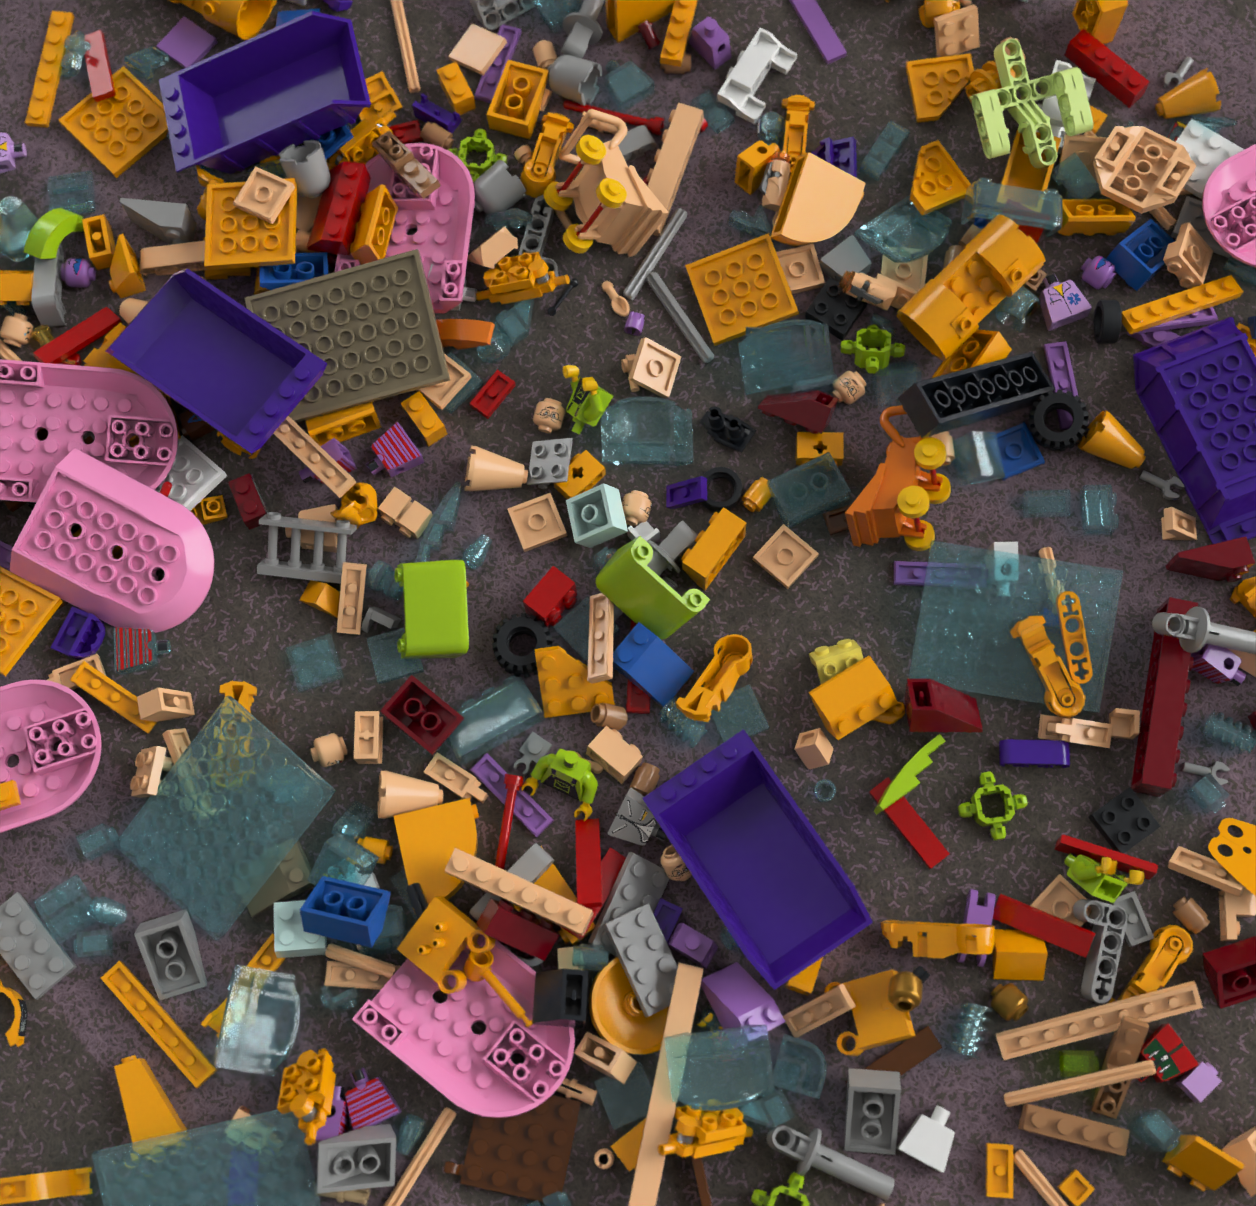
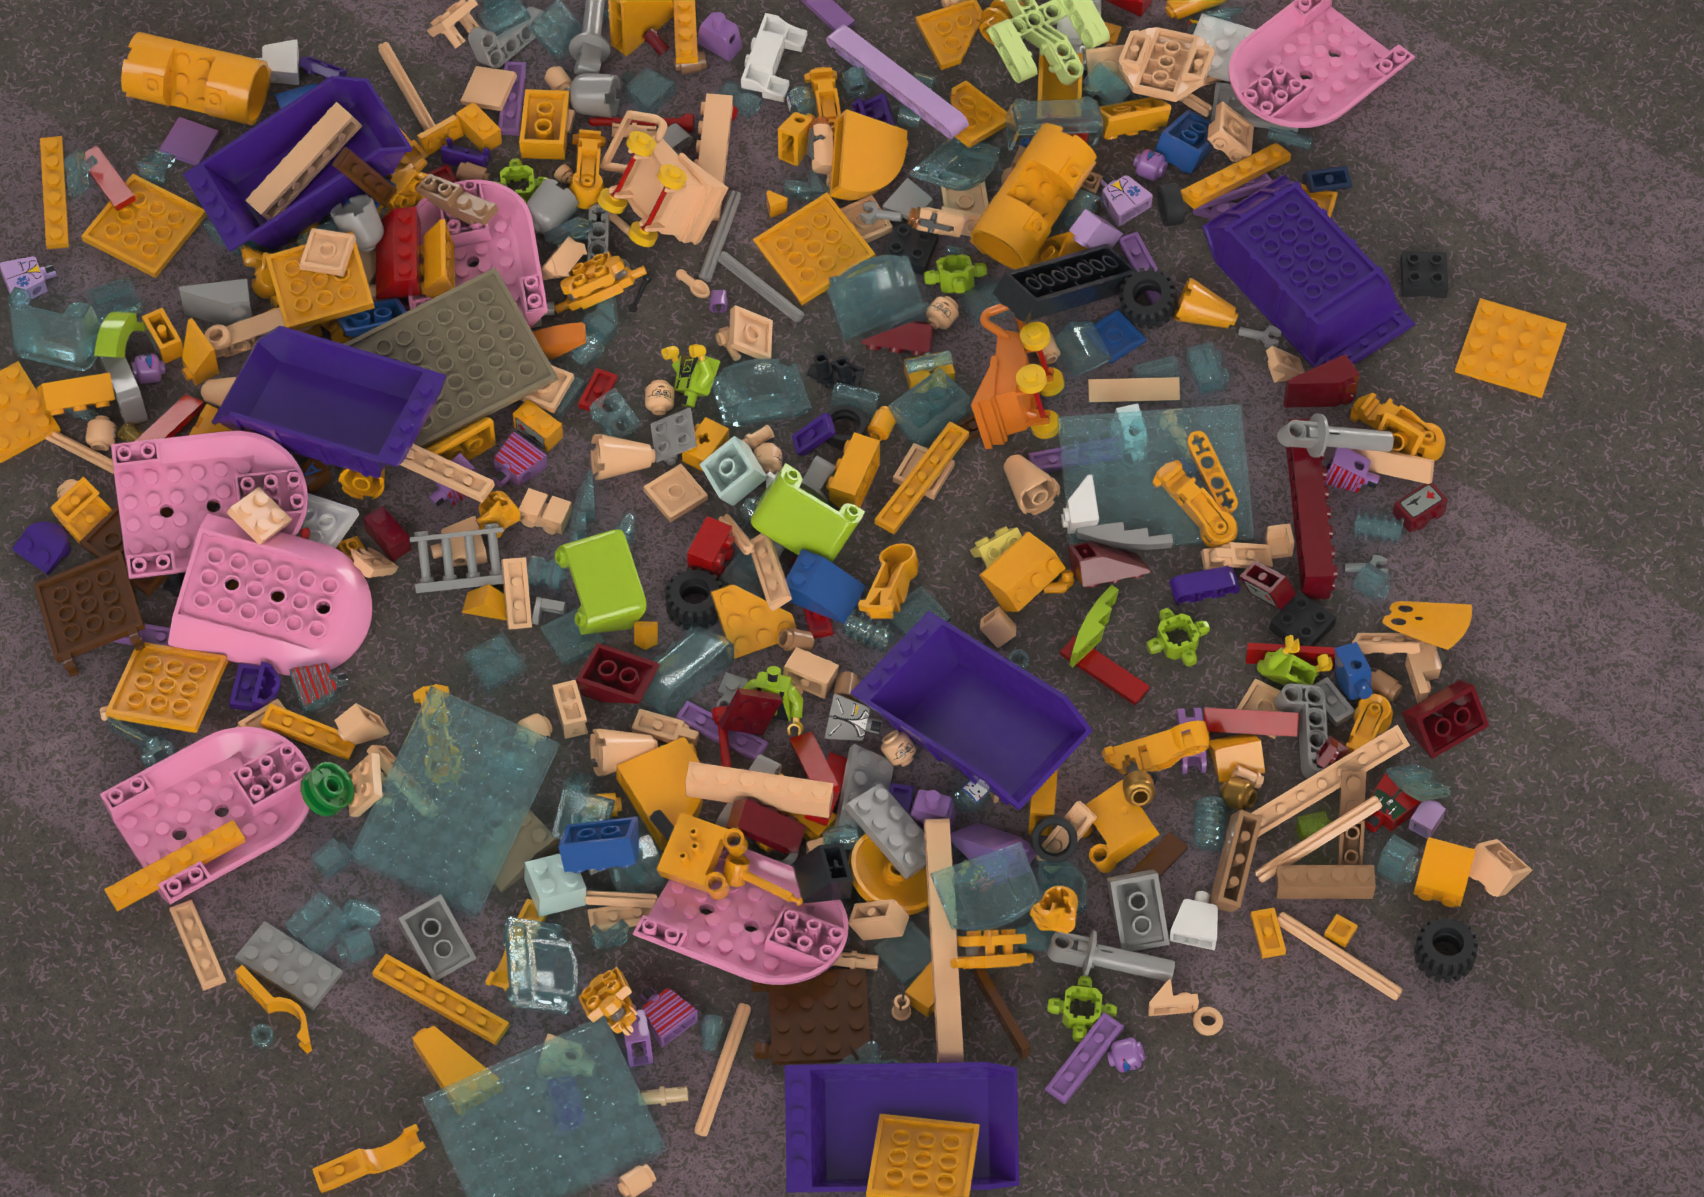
camera: 20 degrees left, 15 degrees down
light grey slope [317,1124,396,1194] -> none
none -> light nougat piece [204,324,231,351]
none -> light nougat plate [227,487,292,545]
none -> light nougat brick [246,102,362,221]
none -> green wheel [300,762,354,817]
none -> reddish brown tile [332,147,398,207]
none -> light nougat plate [351,547,398,578]
none -> light orange plate [417,115,464,156]
none -> clear light blue brick [590,388,642,439]
none -> light orange slope [634,621,658,650]
none -> light nougat axle [719,514,755,555]
none -> dark red plate [719,688,783,736]
none -> light nougat pin [742,424,775,451]
none -> light orange slope [766,190,788,218]
none -> lavender beam [826,25,969,140]
none -> clear light blue slope [830,383,880,419]
none -> clear light blue brick [841,67,868,100]
none -> light grey bar [860,201,903,225]
none -> light orange plate [875,422,969,534]
none -> clear light blue pin [905,350,953,374]
none -> light nougat cone [1004,454,1060,515]
none -> light orange head [1030,885,1078,934]
none -> black tyre [1032,816,1078,863]
none -> white slope [1061,475,1099,534]
none -> lavender brick [1069,209,1123,249]
none -> light grey slope [1075,522,1173,550]
none -> light nougat tile [1088,377,1180,402]
none -> medium nougat brick [1209,810,1263,913]
none -> light nougat pin [1232,765,1264,789]
none -> dark red brick [1240,560,1296,610]
none -> dark red bracket [1316,736,1349,768]
none -> blue torso [1334,642,1373,700]
none -> clear light blue slope [1386,764,1451,802]

